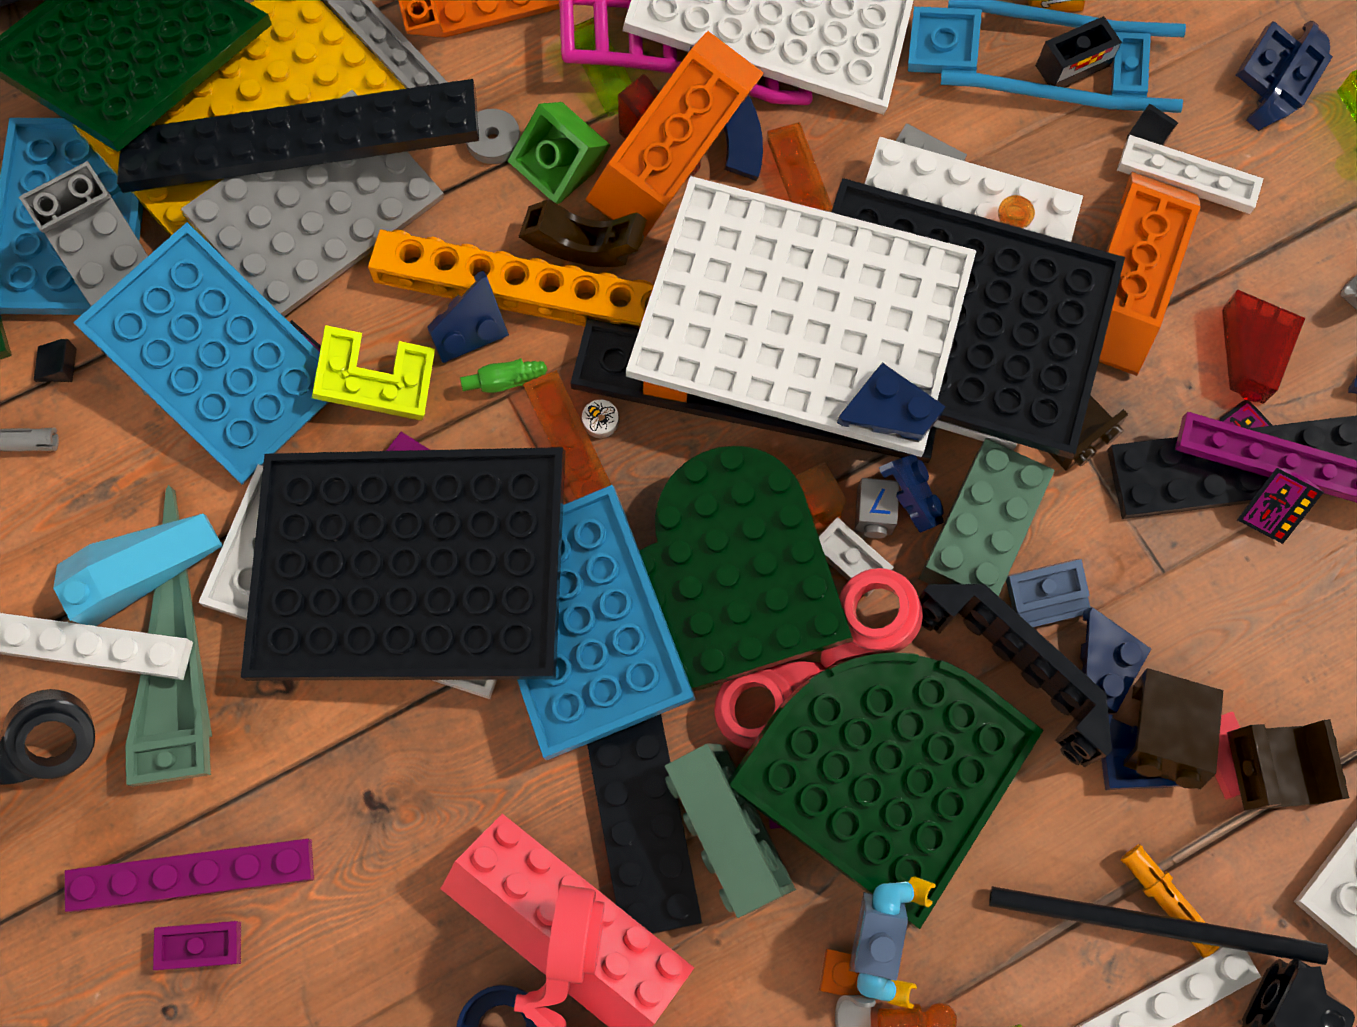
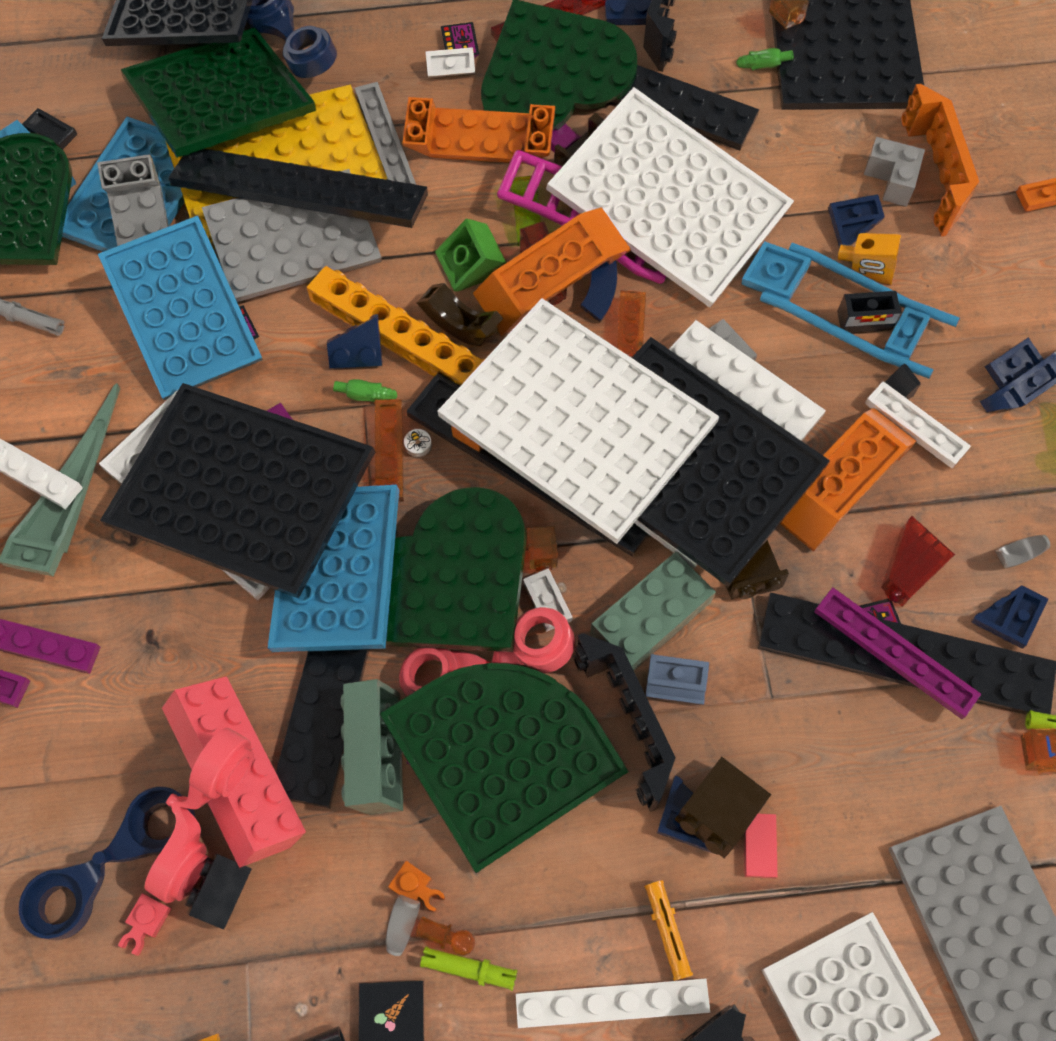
camera: 25 degrees right, 5 degrees down
black slope [34,339,76,382] -> none
medium azure wedge [53,514,223,626] -> none
neon yellow plate [311,325,435,421] -> none
light grey piece [466,109,521,164] -> none
dark blue wing [837,362,946,441] -> none
torso [849,876,936,1009] -> none
light grey brick [855,478,899,538] -> none
dark blue wing [879,455,944,533] -> none
black piece [989,886,1329,965] -> none
clear orange plate [998,195,1035,229] -> none
dark blue wing [1080,607,1151,714] -> none
dark brown panel [1227,719,1349,811] -> none
piece [1237,468,1324,544] -> none

